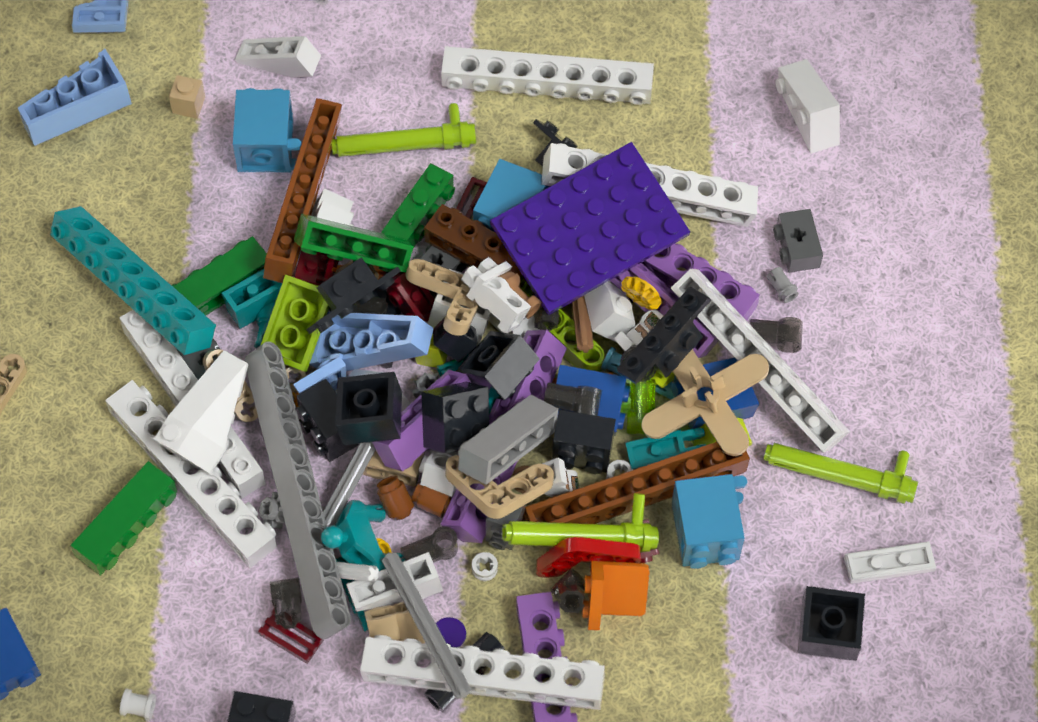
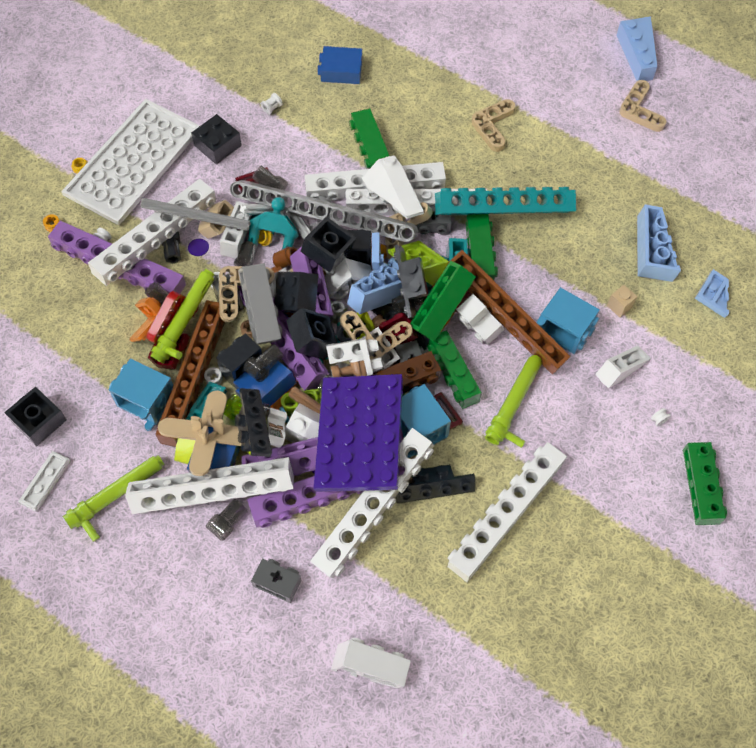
camera: 125 degrees right, 0 degrees up
white leg [535,458,579,498] -> none
yellow gear [621,276,662,310] -> none
light grey pin [767,267,798,303] -> none

